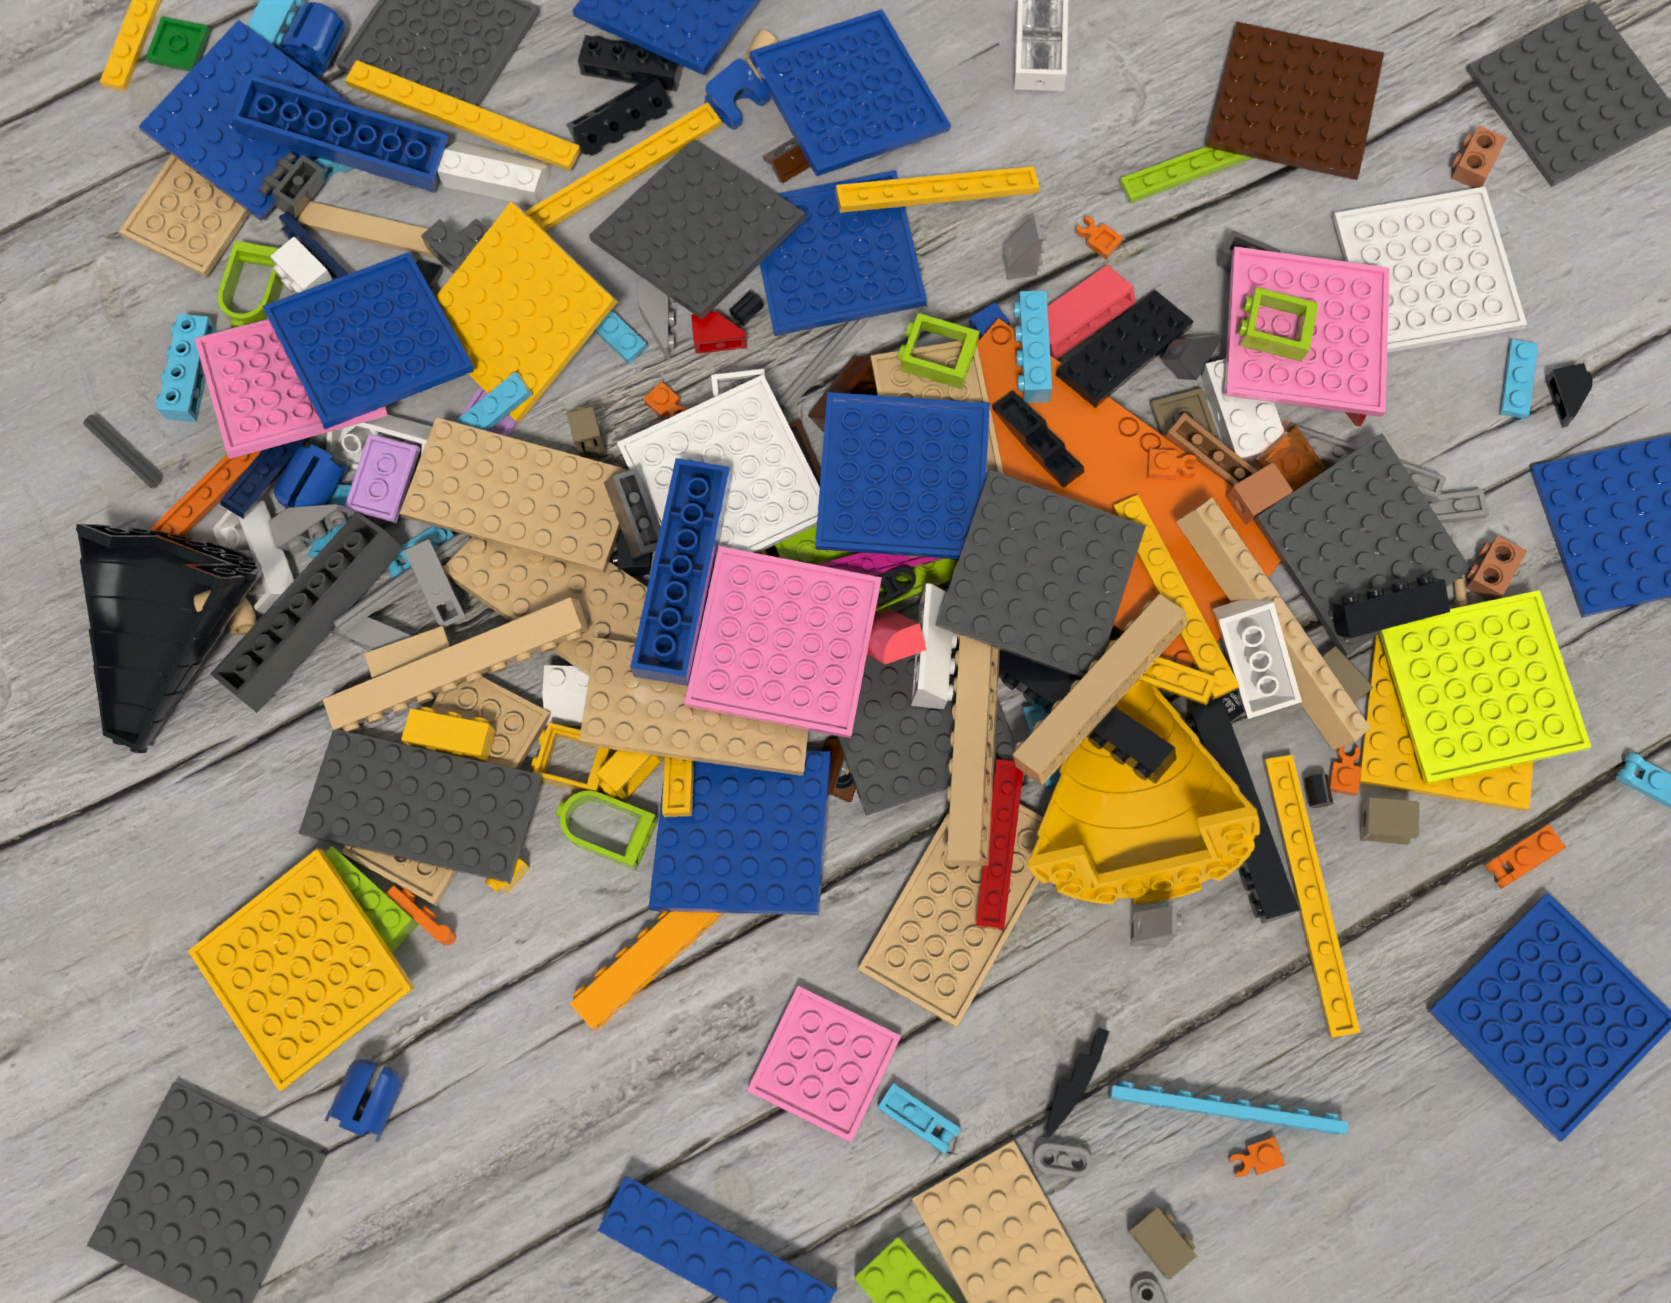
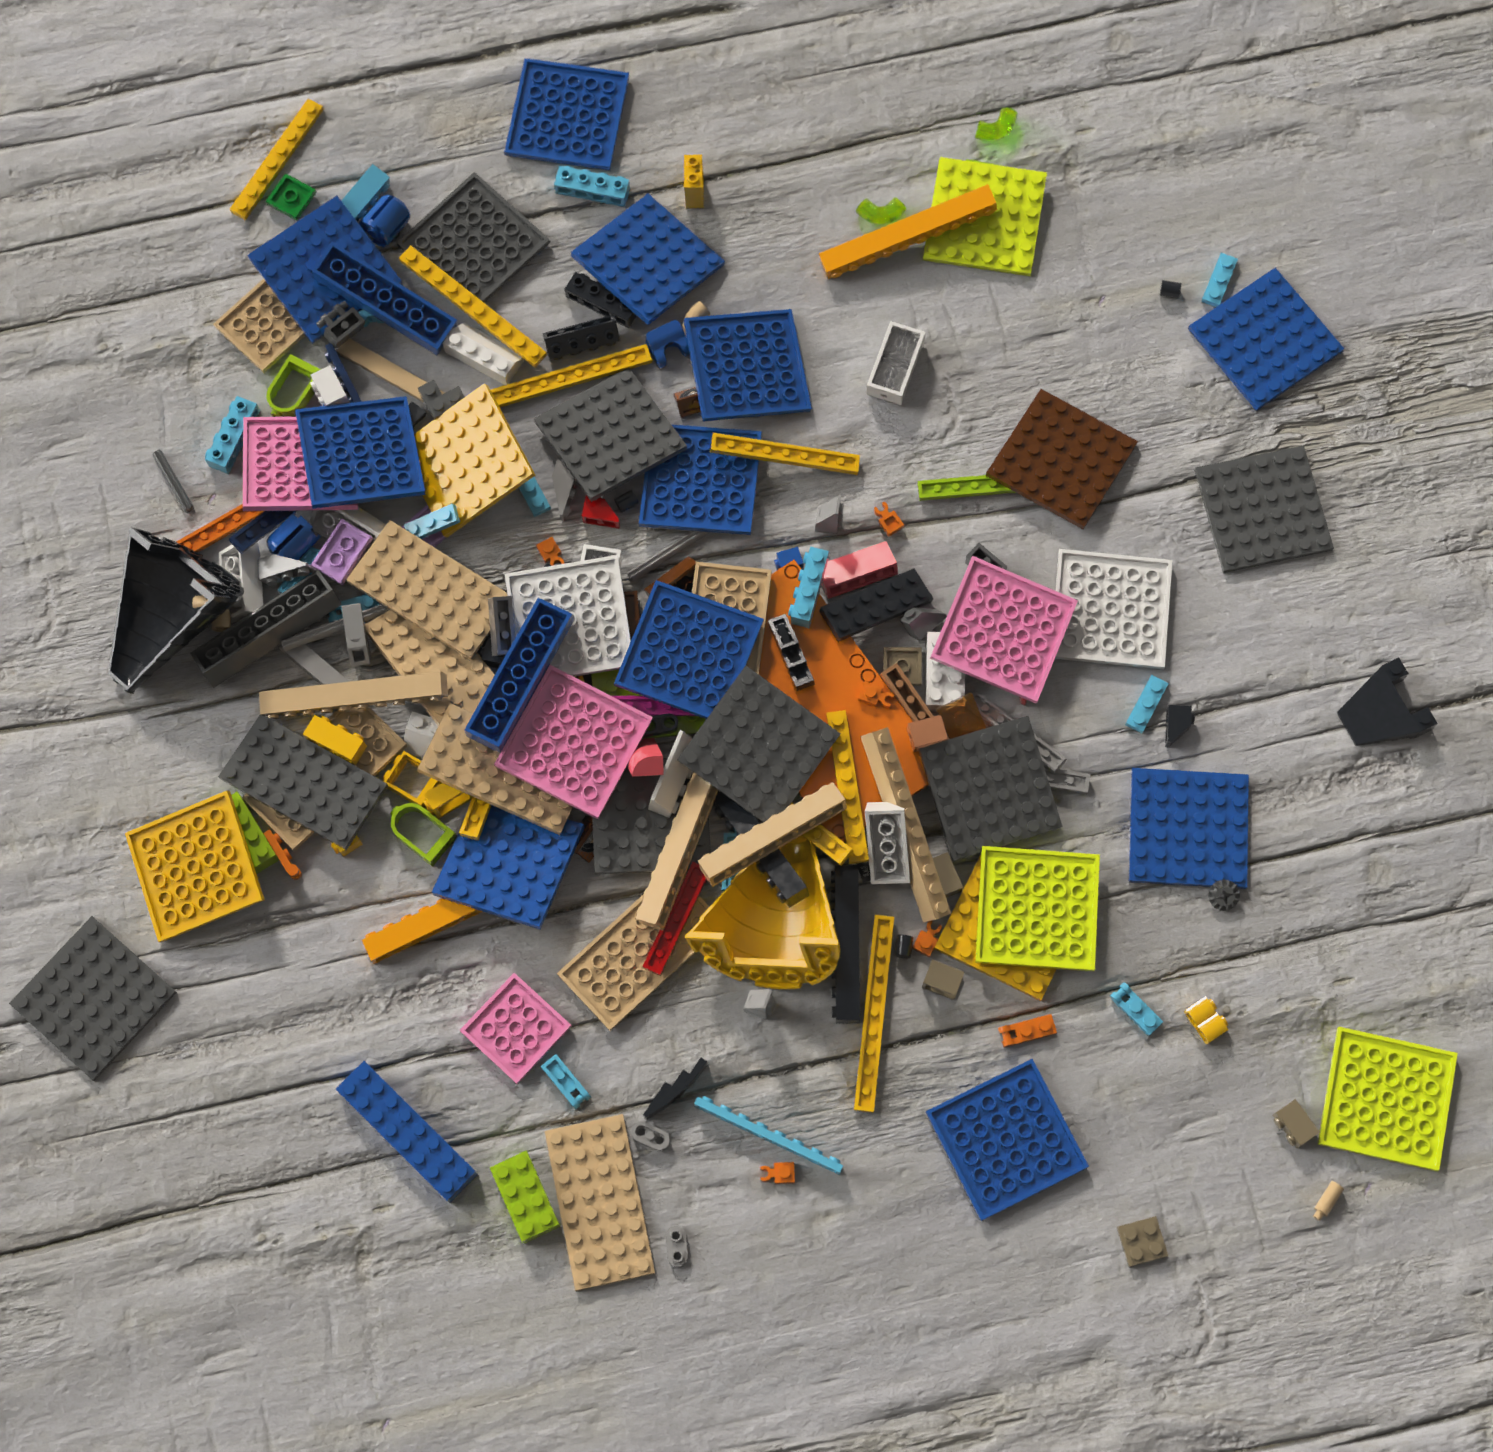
camera: 15 degrees right, 0 degrees up
blue cylinder [324,1059,403,1142] -> none
tan tile [364,626,450,679] -> none
dark tan brick [566,407,607,459] -> none
lime window [897,313,980,389] -> none
dark tan brick [1127,1207,1197,1280] -> none
lime window [1238,287,1319,362] -> none
black brick [1331,574,1450,638] -> none
nougat brick [1451,125,1507,188] -> none
tan piece [1454,579,1469,608] -> none
nougat brick [1466,535,1527,601] -> none

